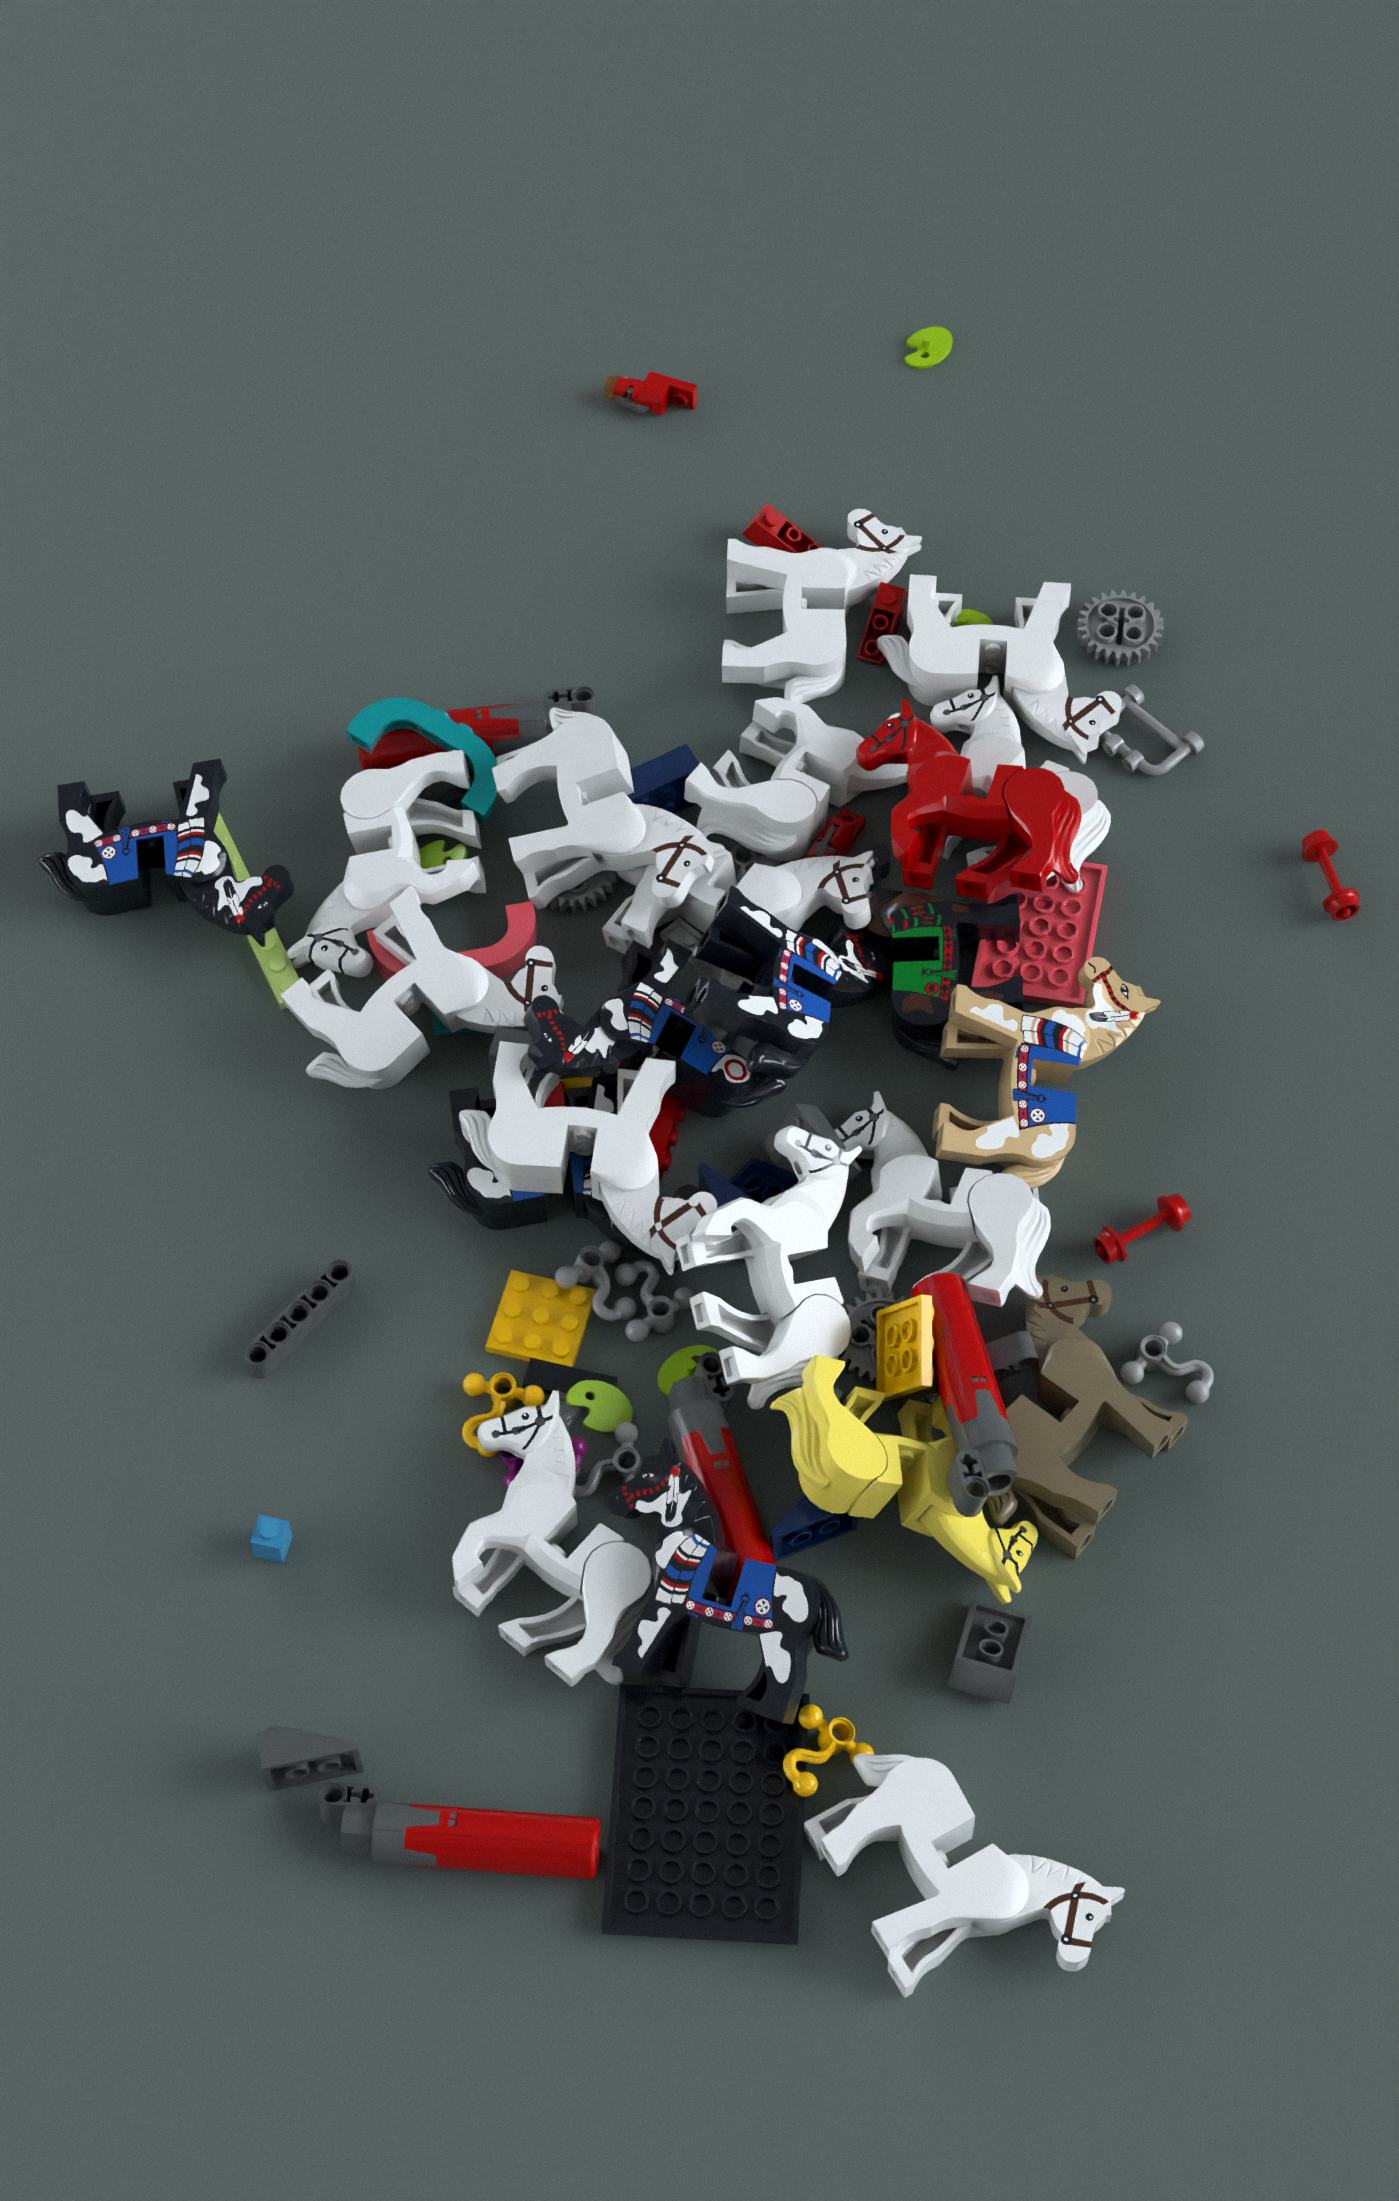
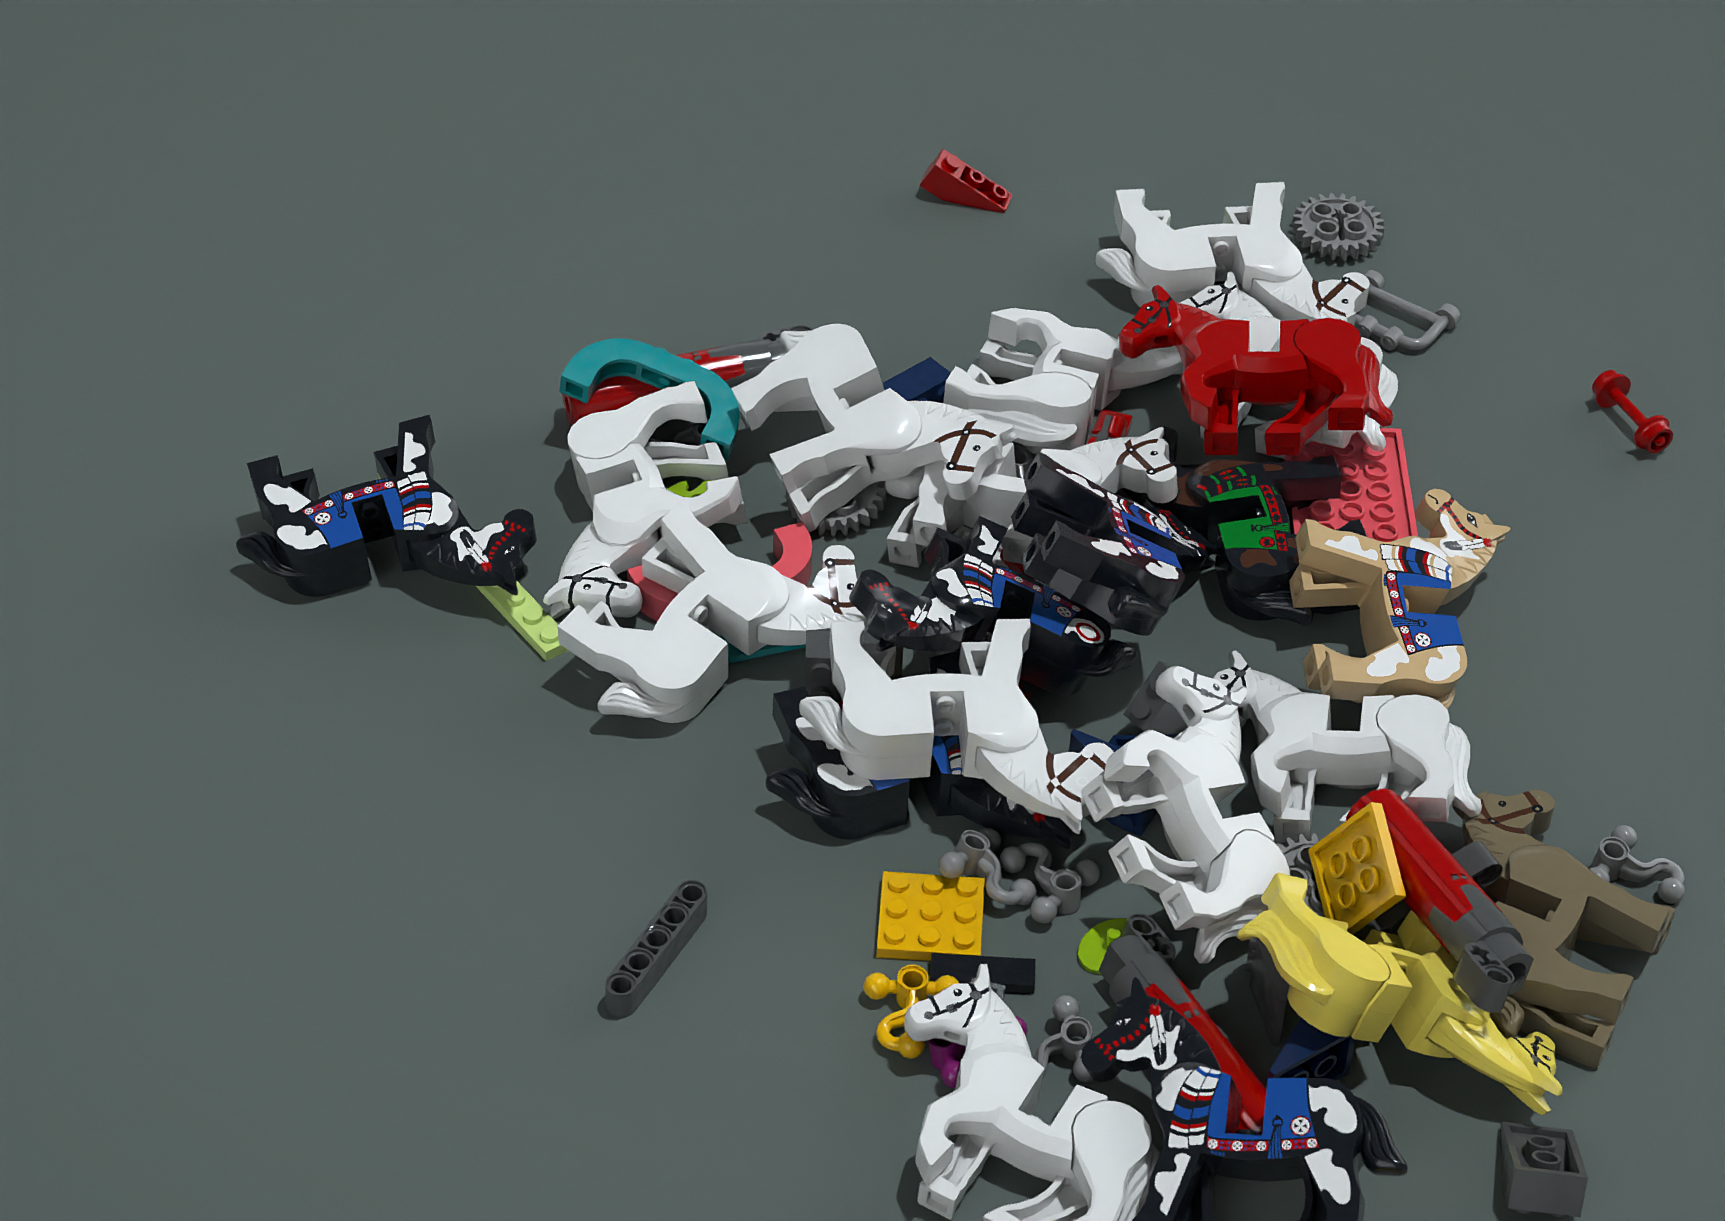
camera: 15 degrees left, 15 degrees down
dark azure brick [250,1515,293,1564] -> none
lime piece [566,1380,633,1433] -> none
red plate [604,371,697,415] -> none
white animal [722,509,922,704] -> none
red slope [856,582,909,666] -> none
lime piece [905,326,953,369] -> none
red piece [1093,1193,1191,1264] -> none

